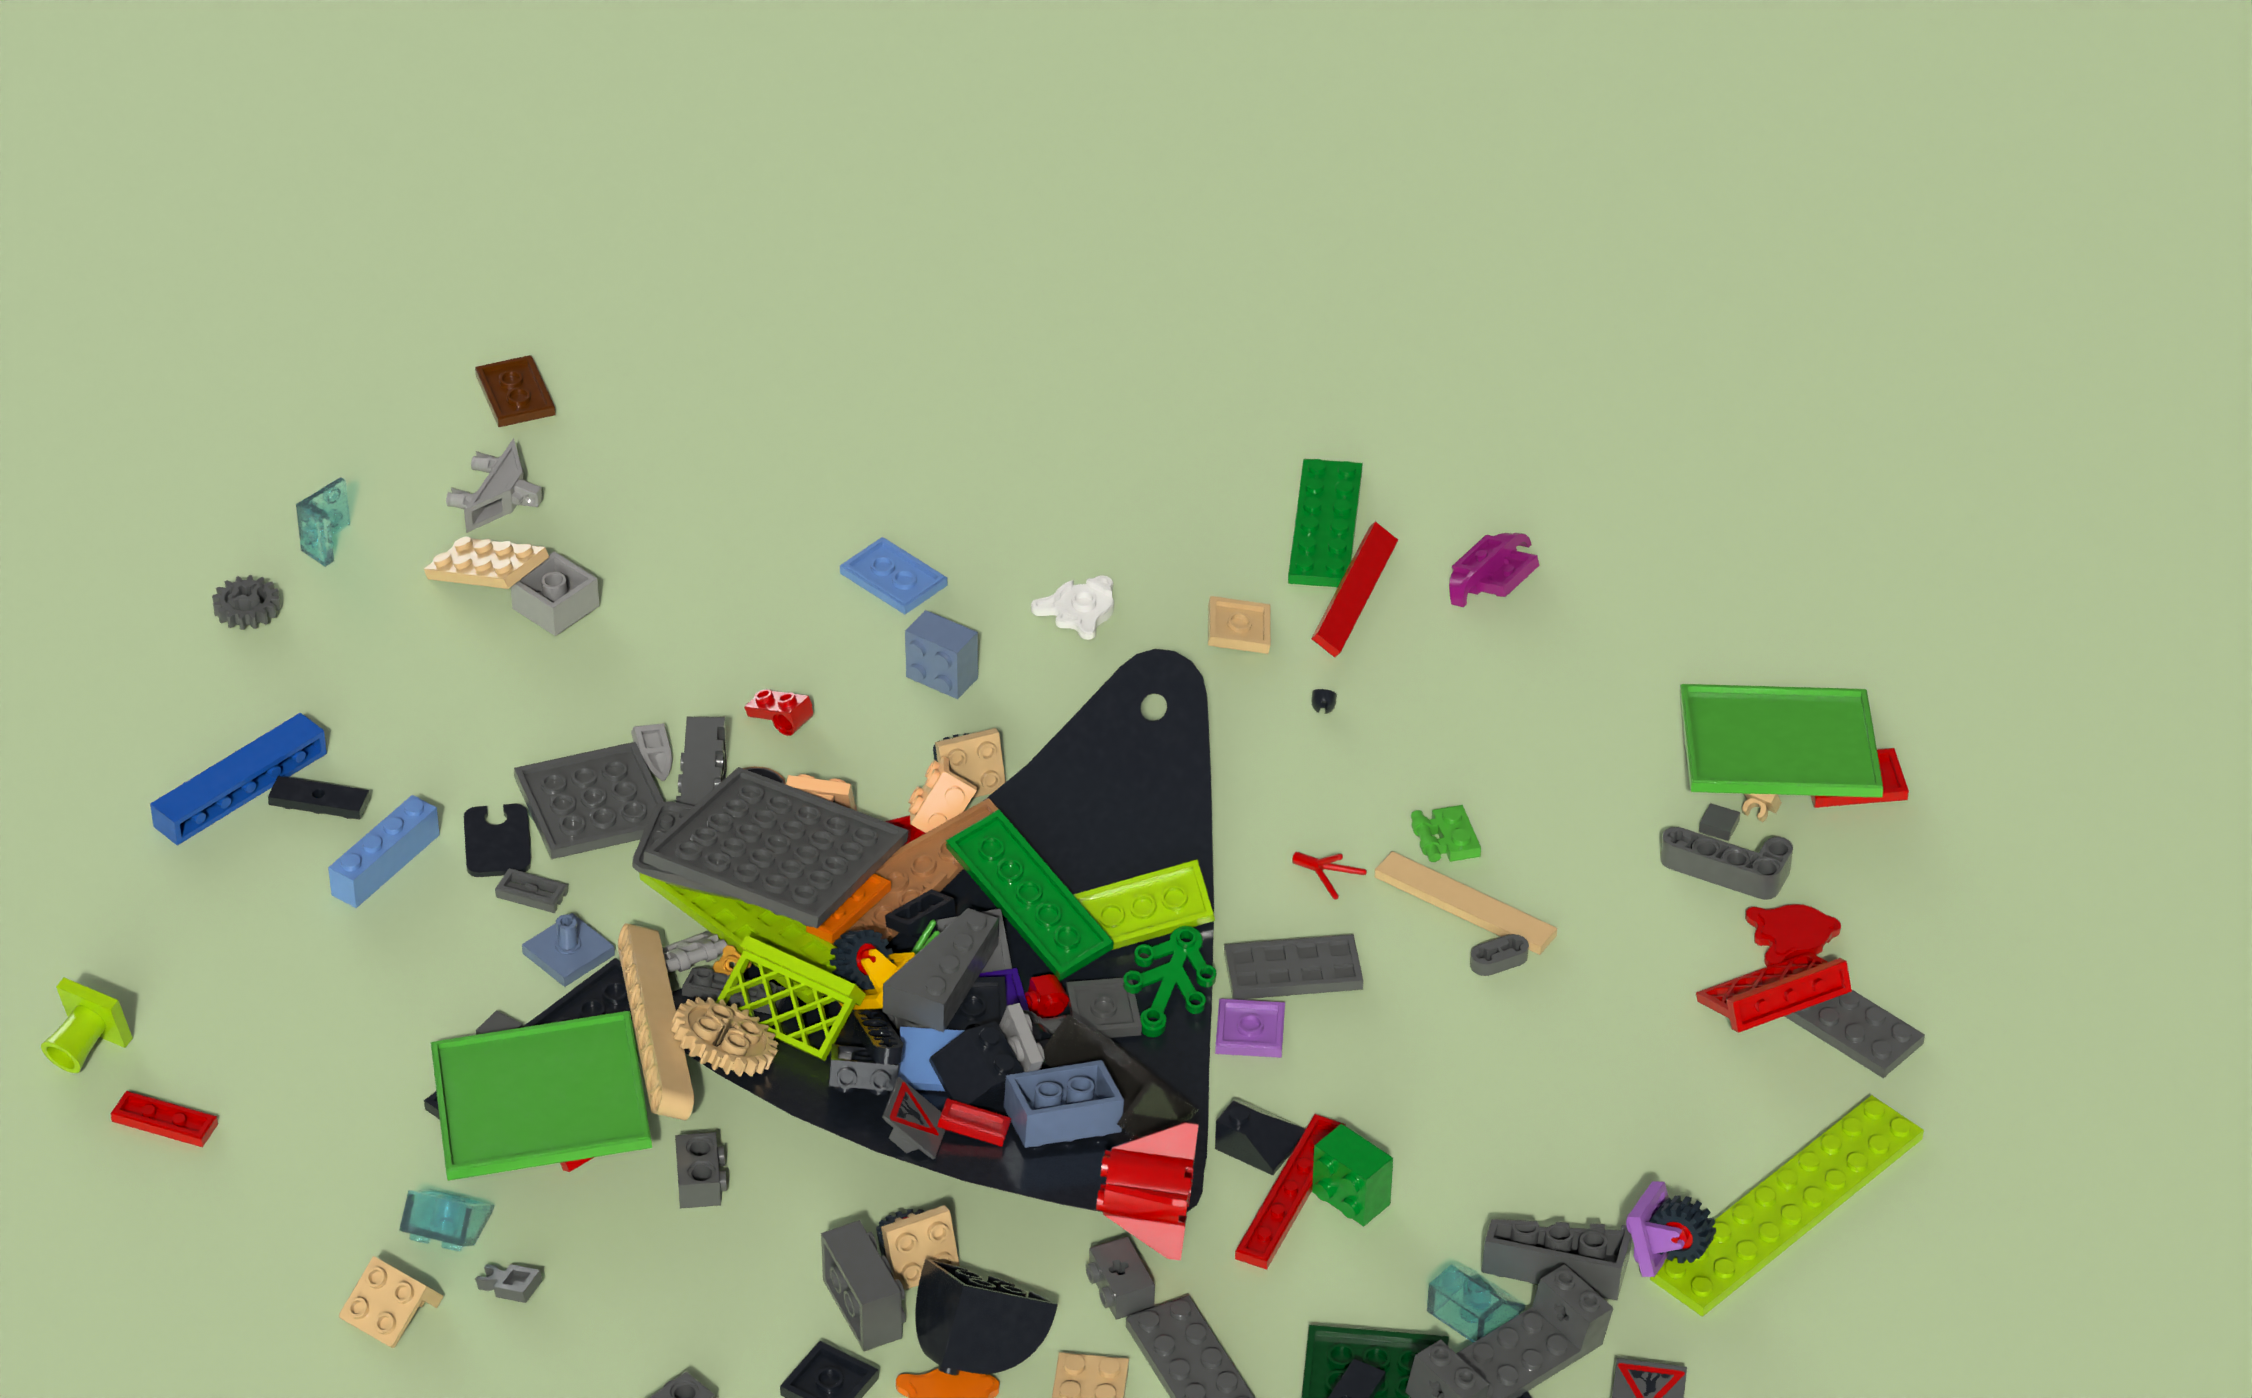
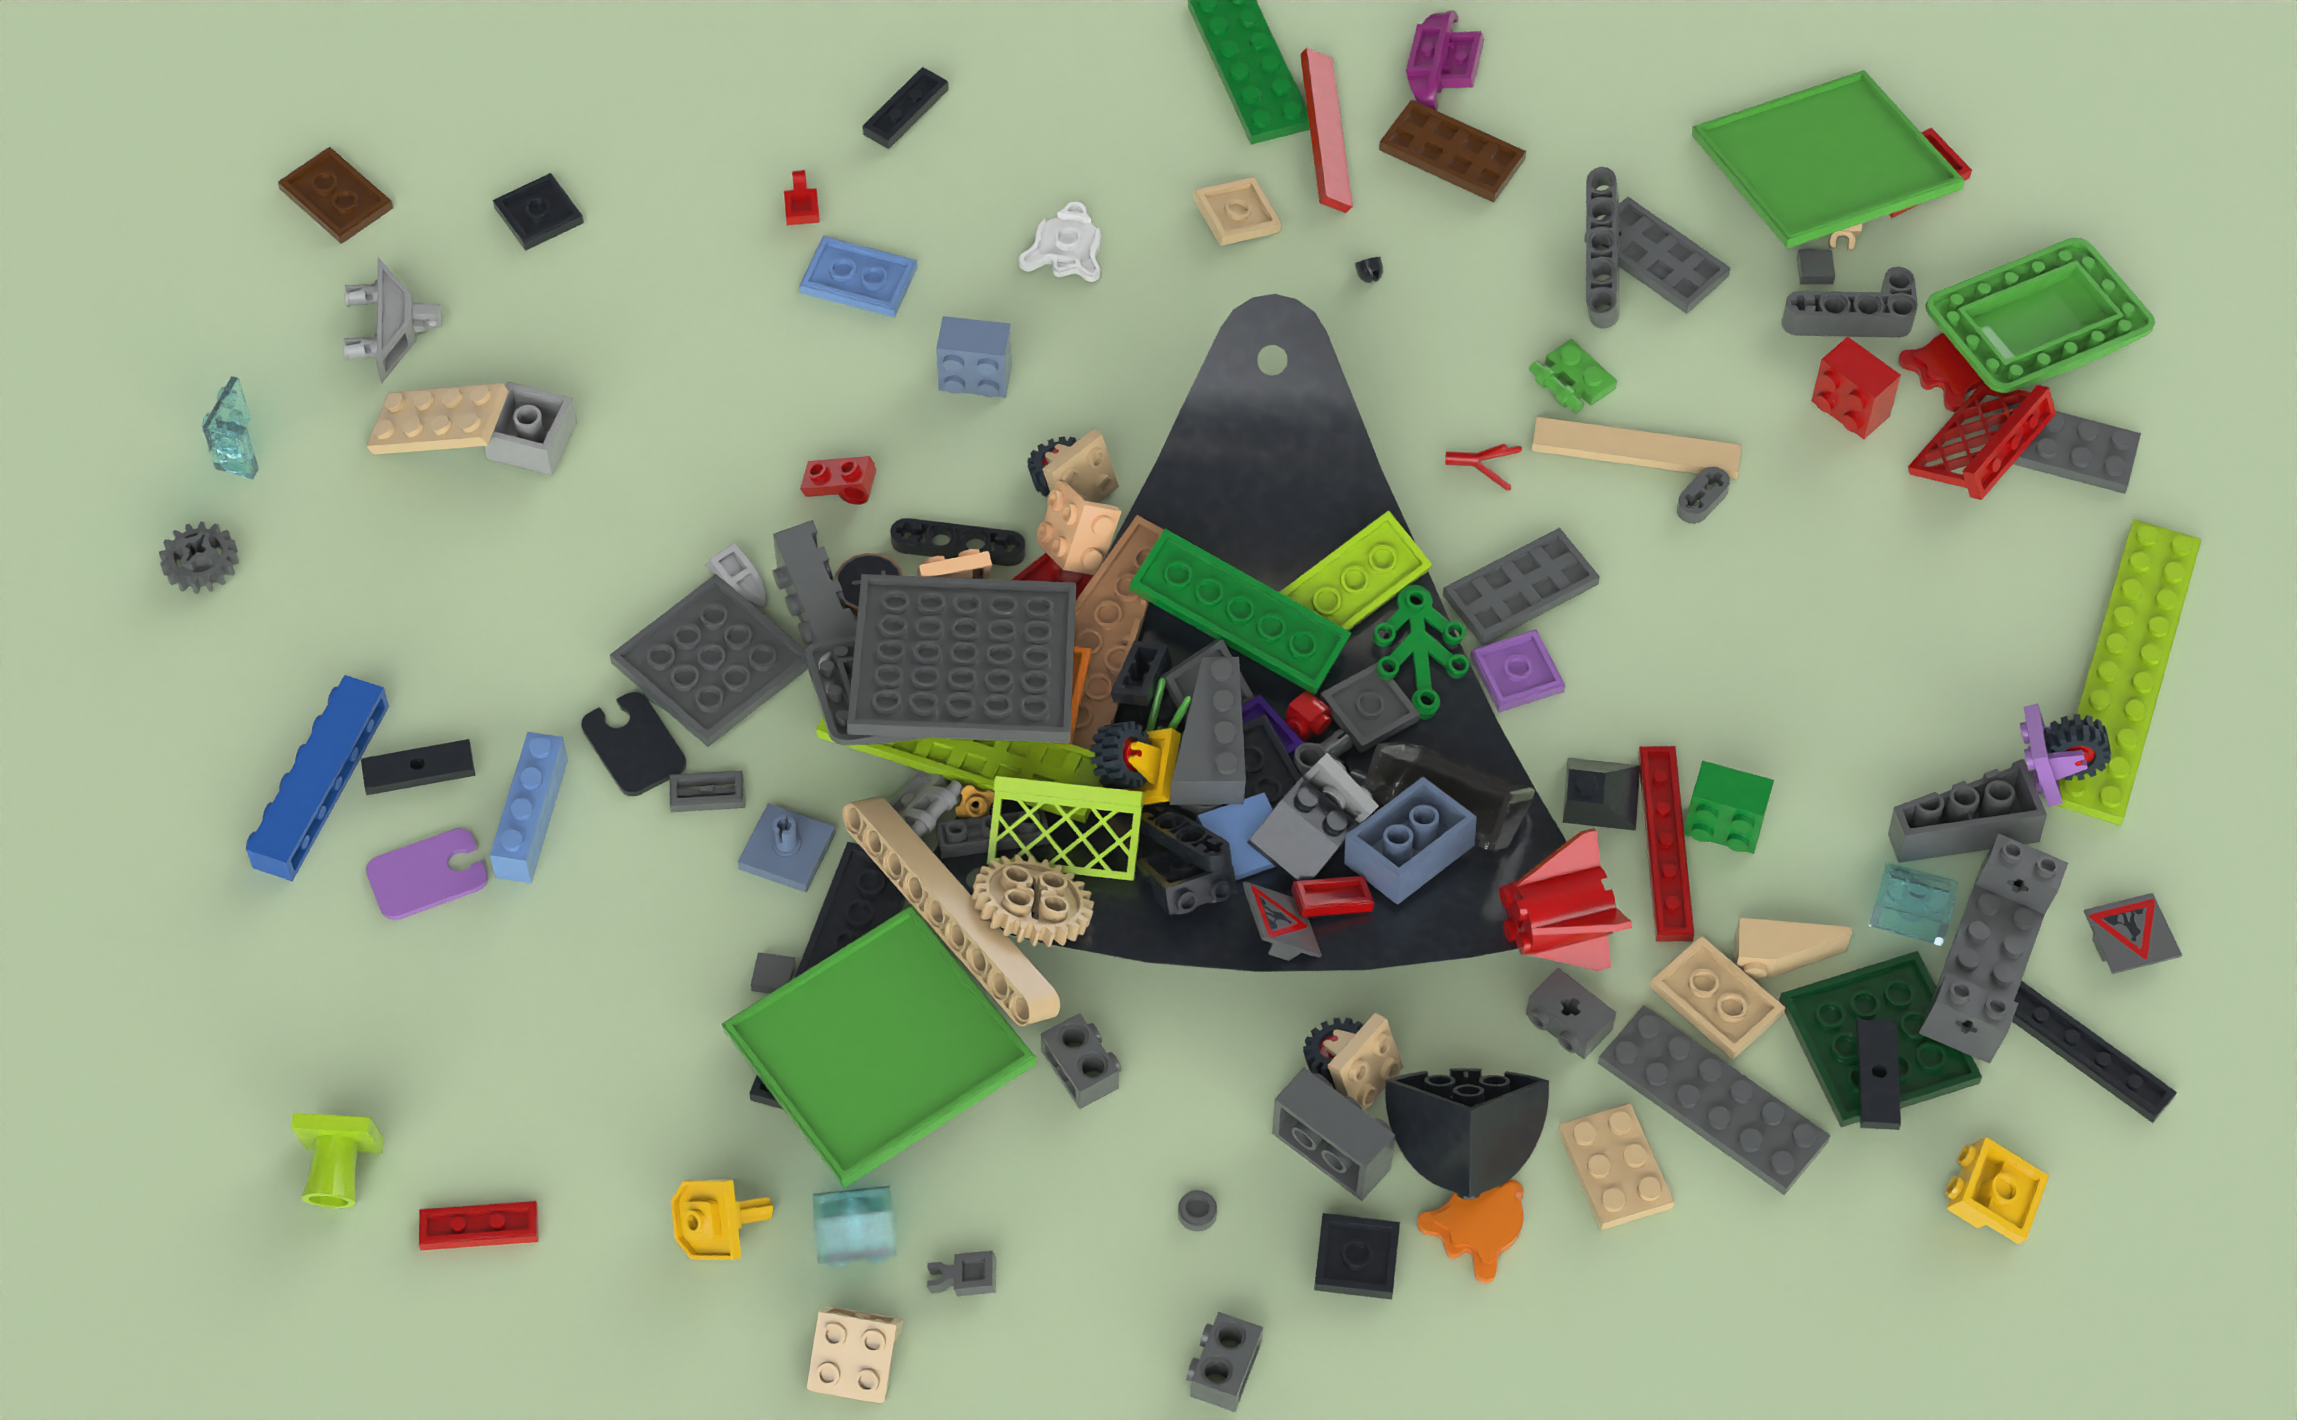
camera: 25 degrees left, 15 degrees up
none -> medium lavender piece [366,828,488,920]
none -> black tile [493,173,584,251]
none -> yellow piece [671,1180,774,1260]
none -> red plate [784,170,820,225]
none -> black plate [862,66,949,149]
none -> black beam [890,518,1025,566]
none -> dark grey tile [1178,1190,1217,1232]
none -> reddish brown plate [1379,99,1526,203]
none -> dark grey plate [1584,197,1731,314]
none -> dark grey beam [1586,167,1619,329]
none -> tan plate [1650,936,1785,1060]
none -> tan slope [1734,918,1852,979]
none -> red brick [1811,336,1901,439]
none -> bright green wedge [1925,237,2155,393]

